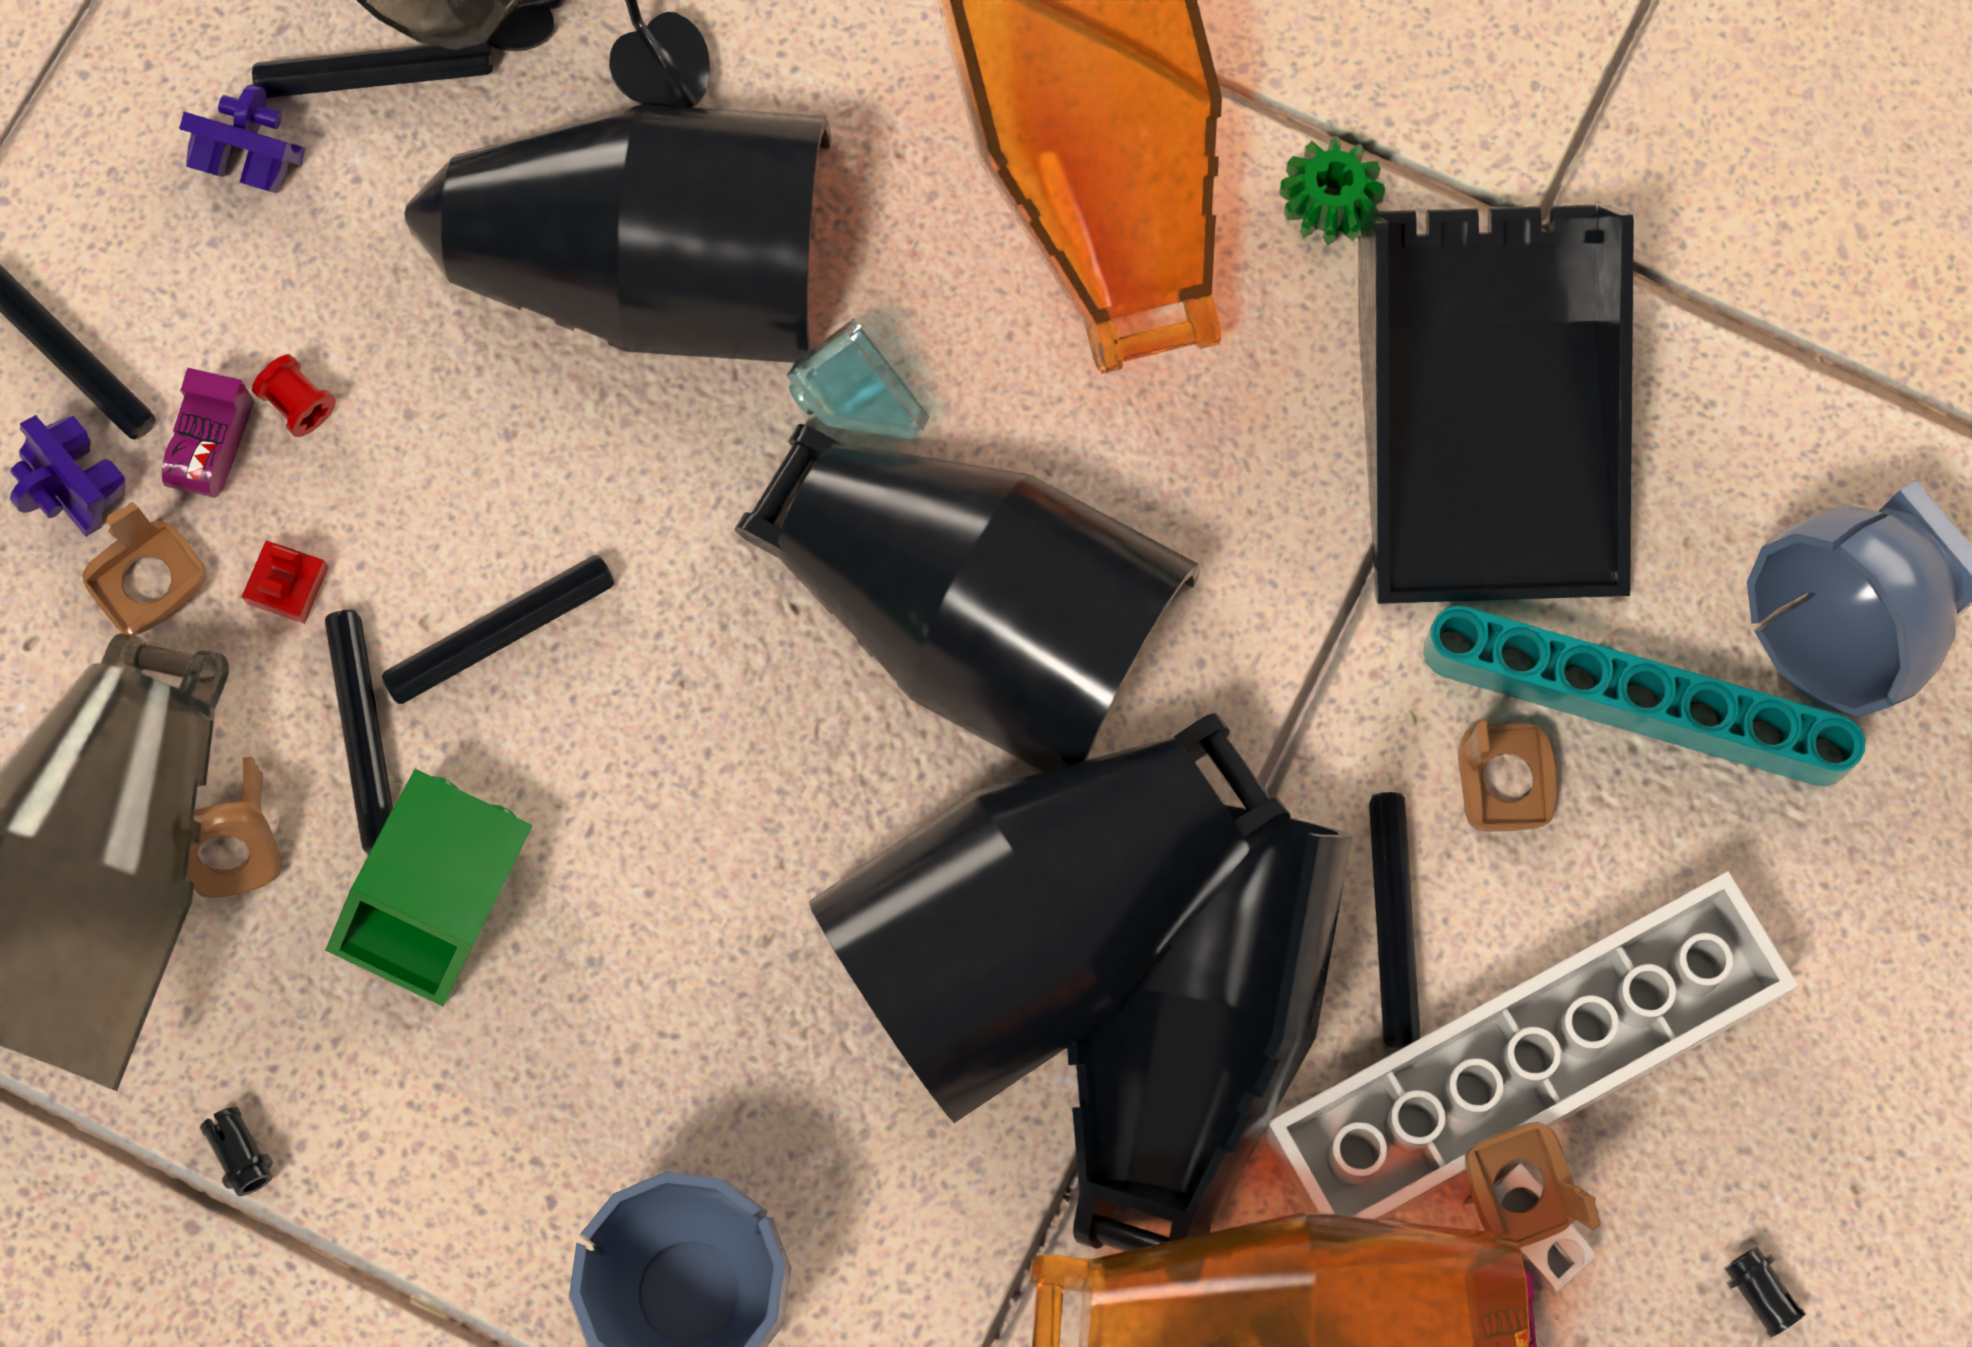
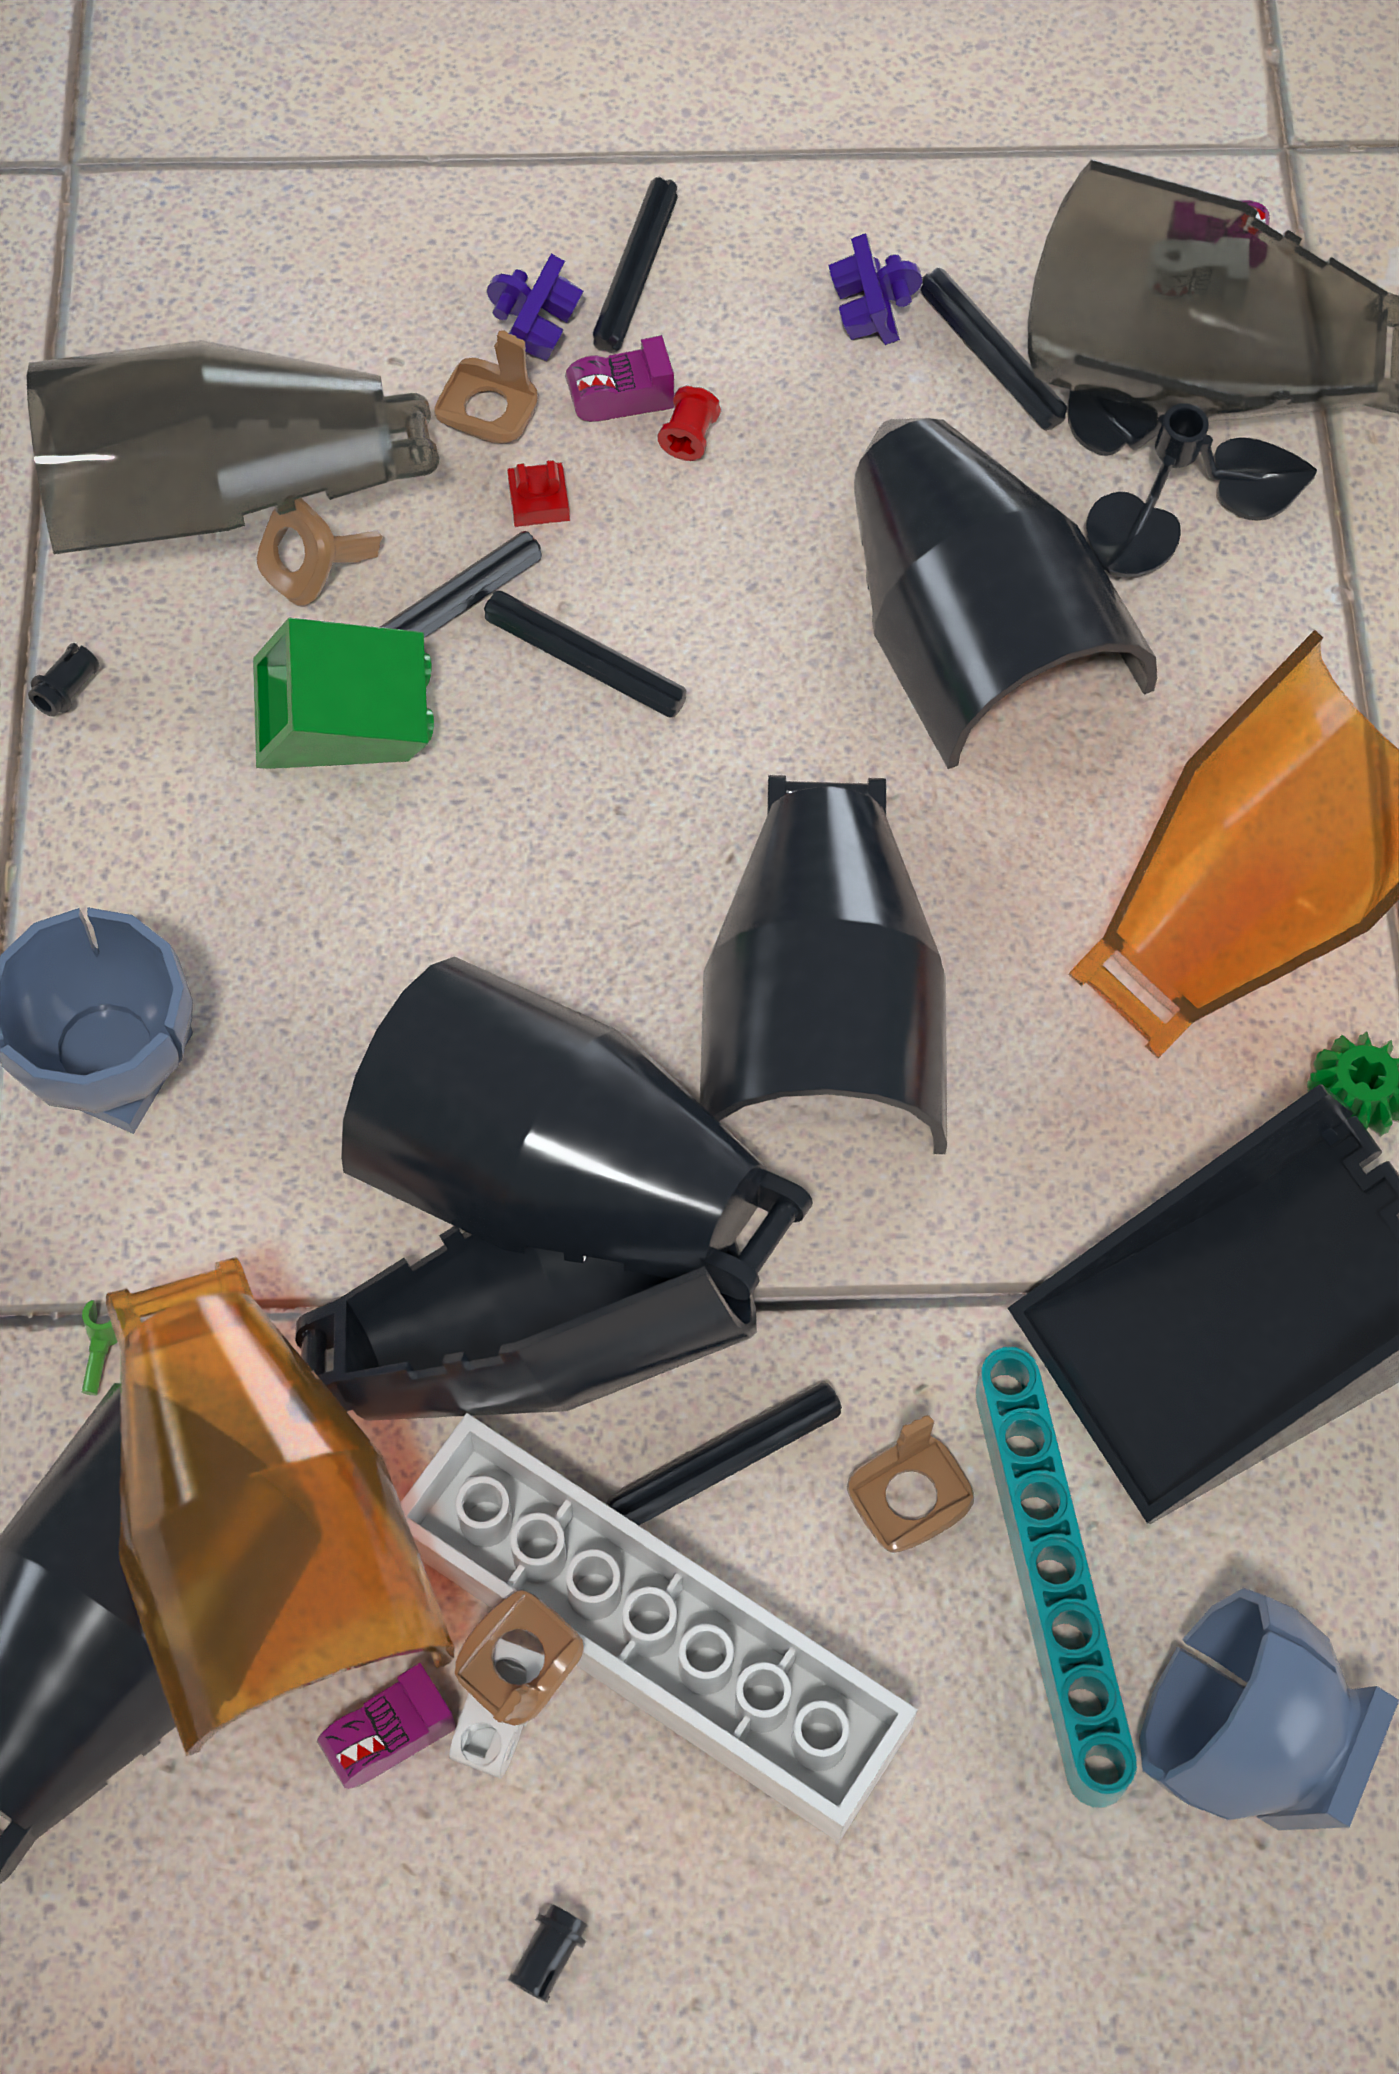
camera: 60 degrees right, 10 degrees down
clear light blue slope [786,319,930,439] -> none

